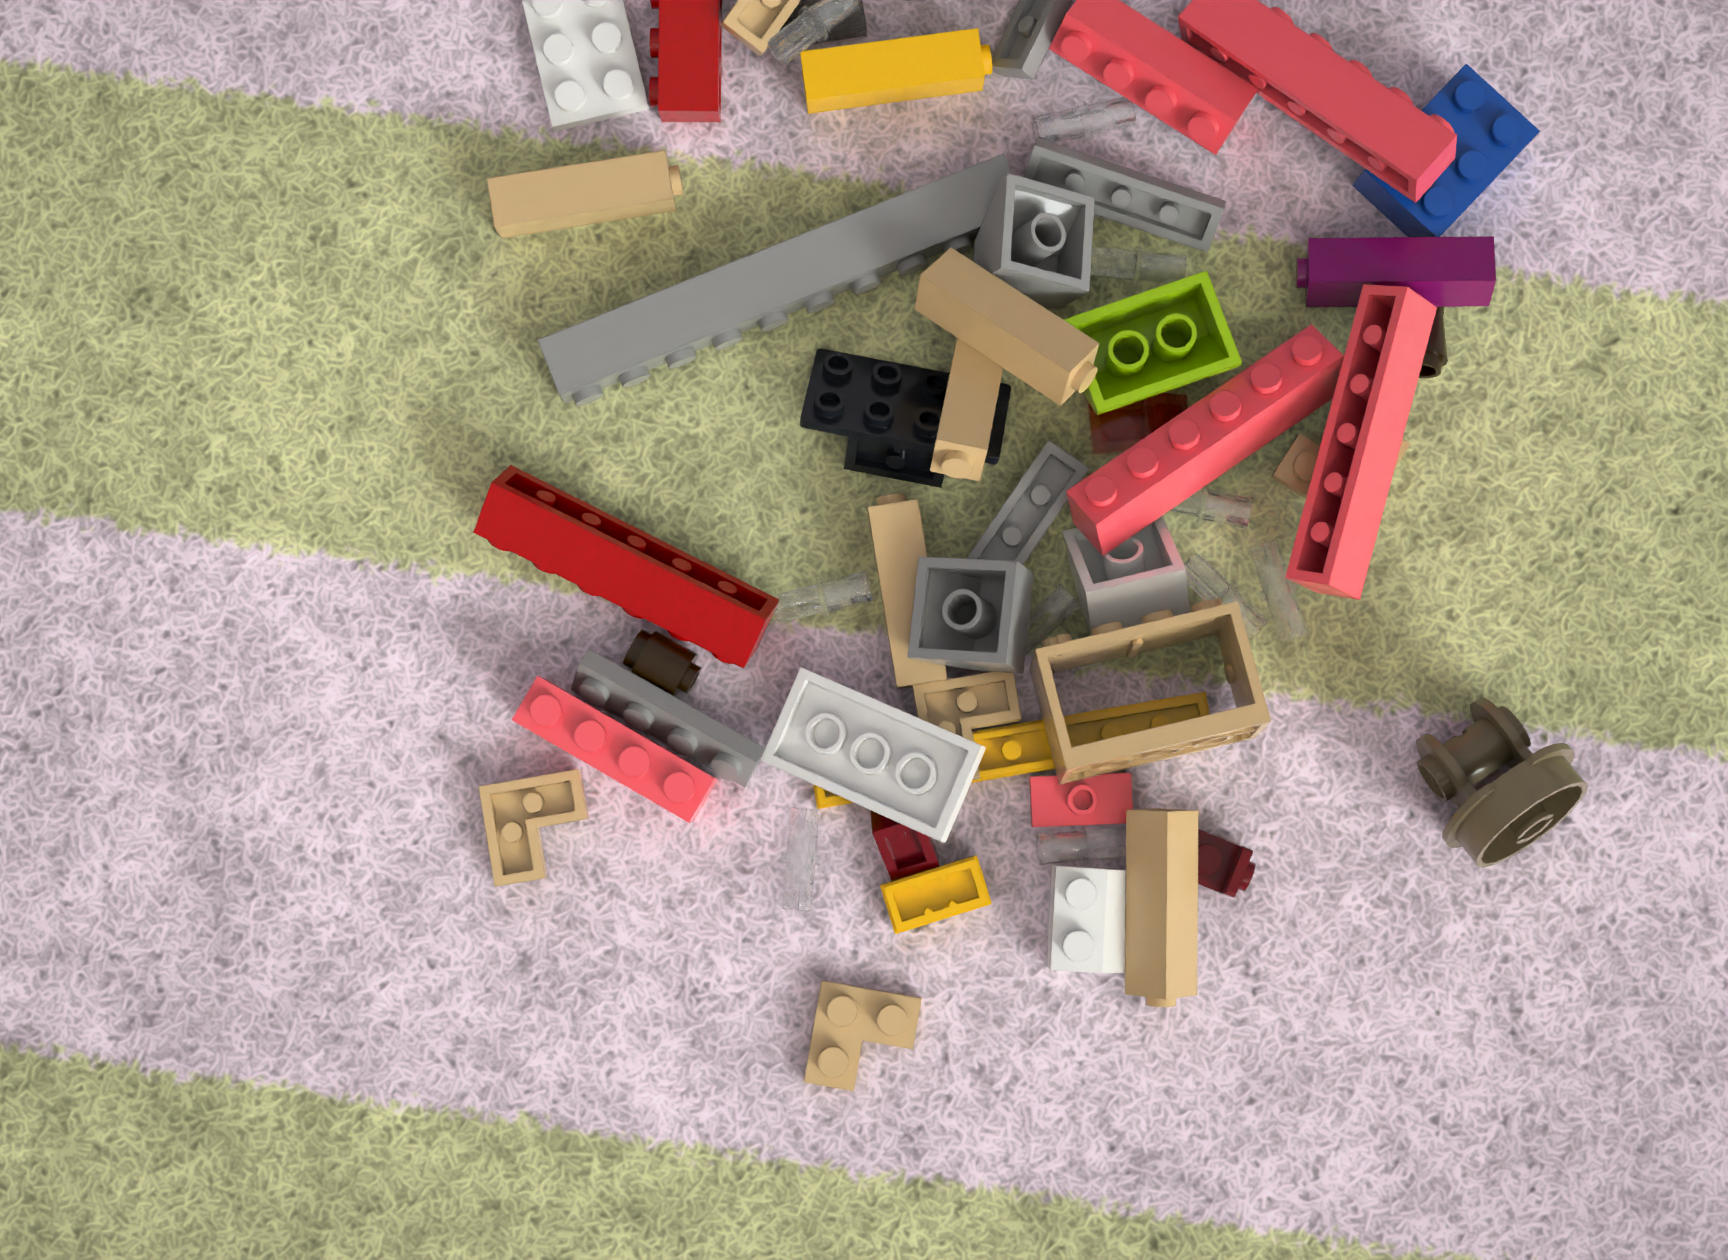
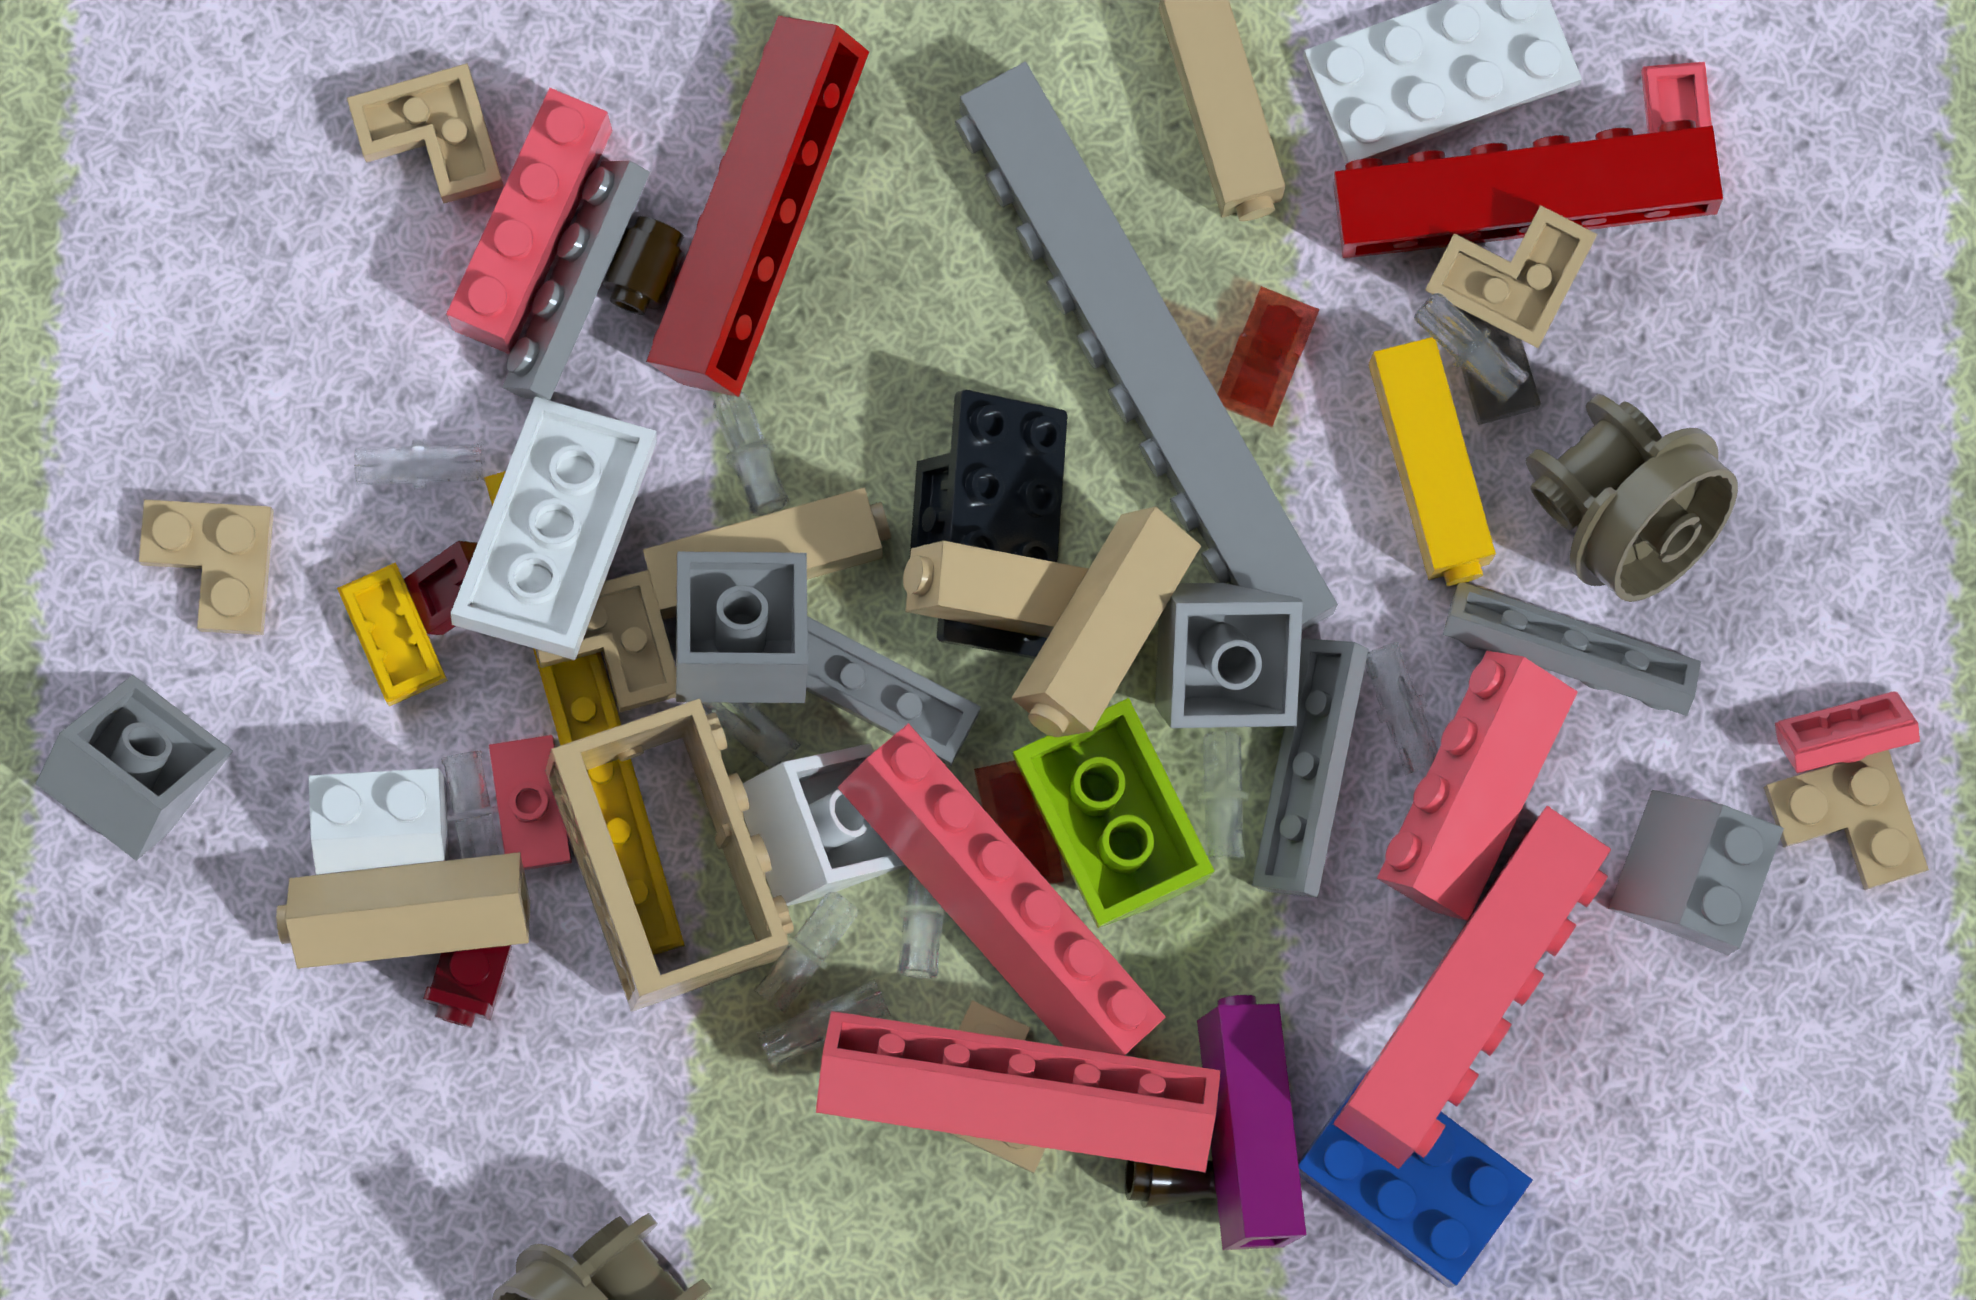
camera: 80 degrees right, 5 degrees down
none -> light grey slope [35,675,233,861]
none -> clear red slope [1217,286,1320,427]

